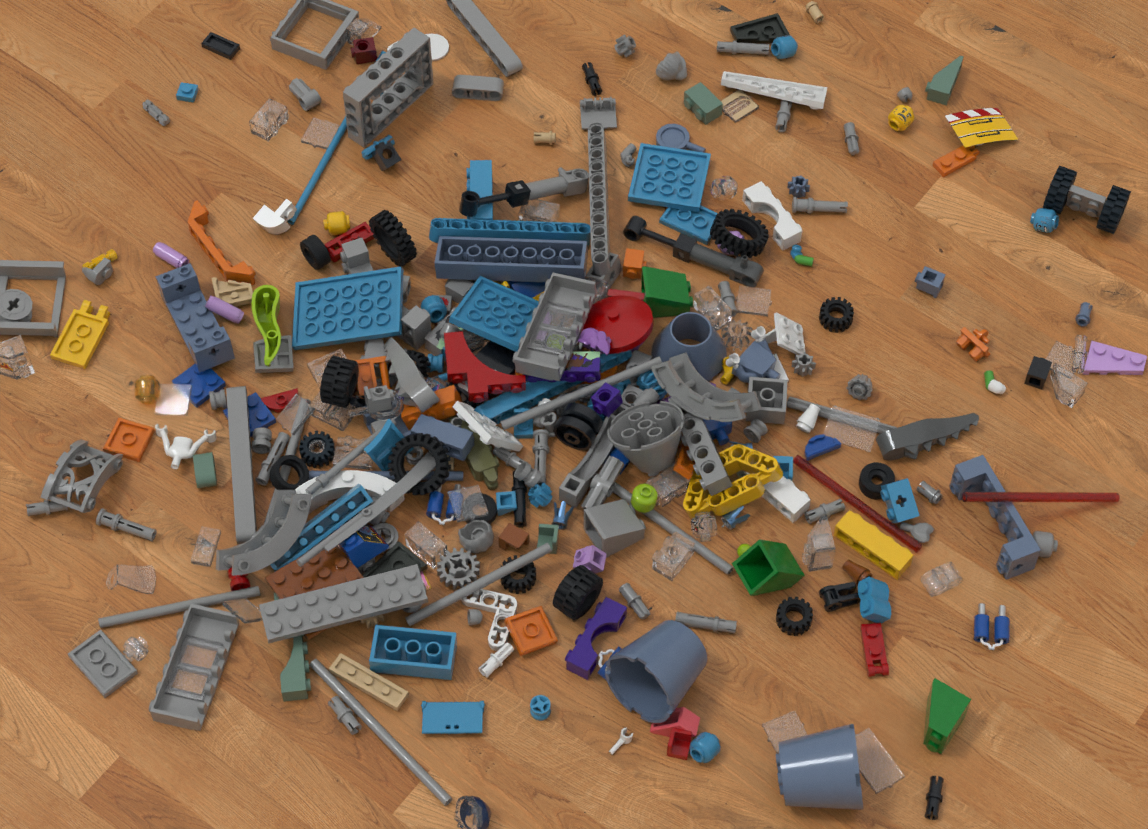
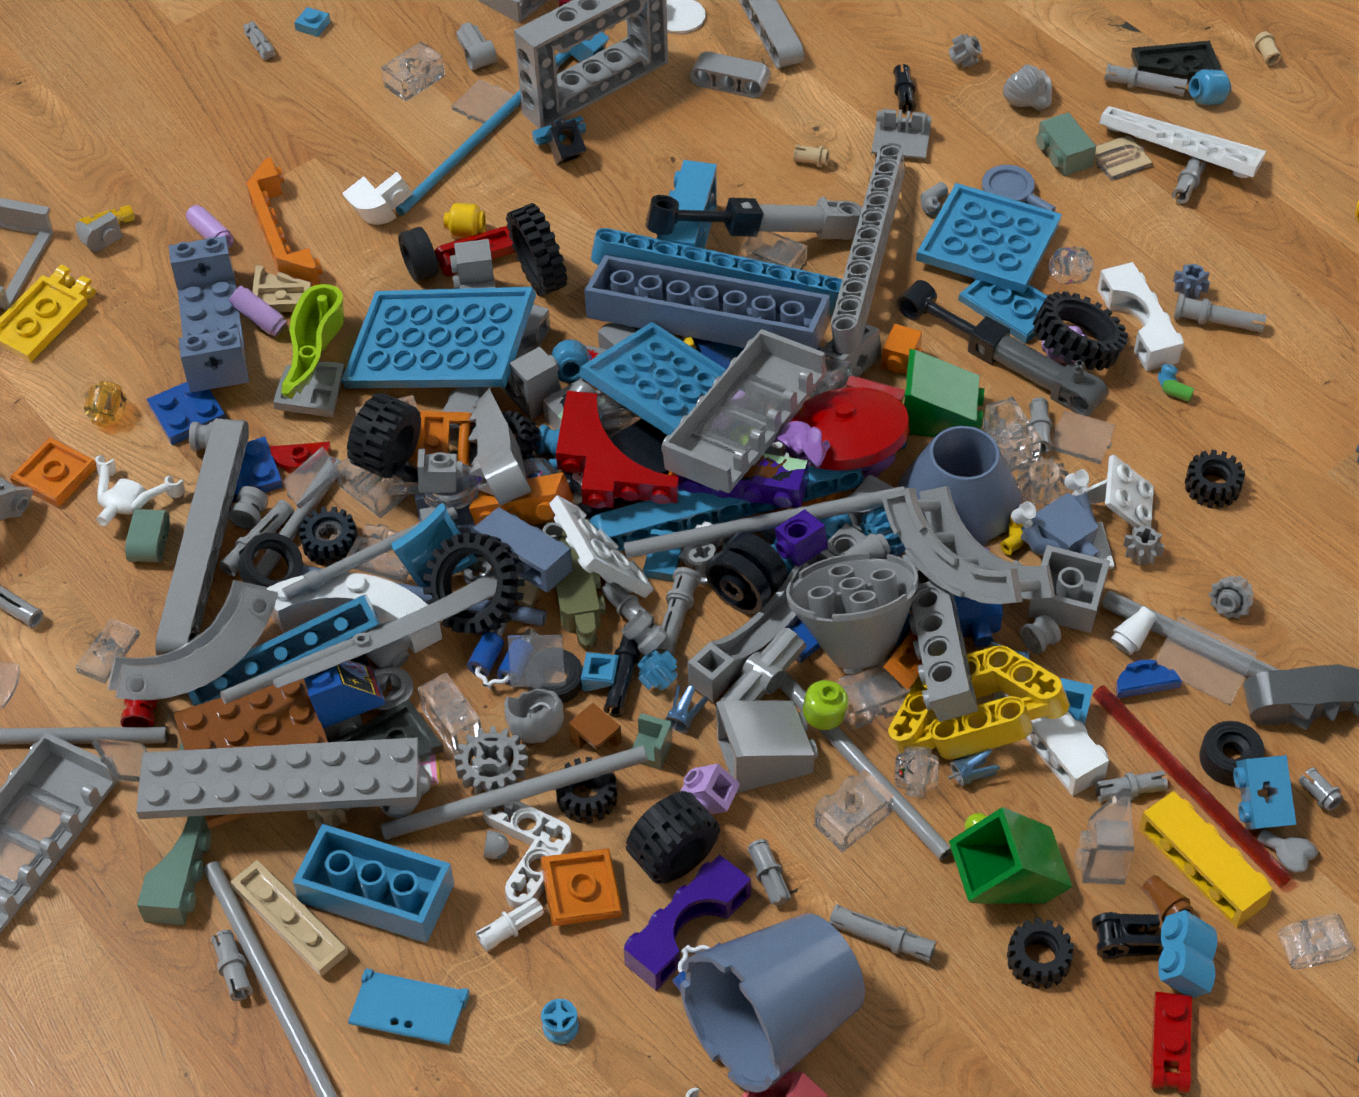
camera: 15 degrees right, 5 degrees down
clear piece [155,384,192,416] -> none
light grey axle [843,122,859,156] -> none

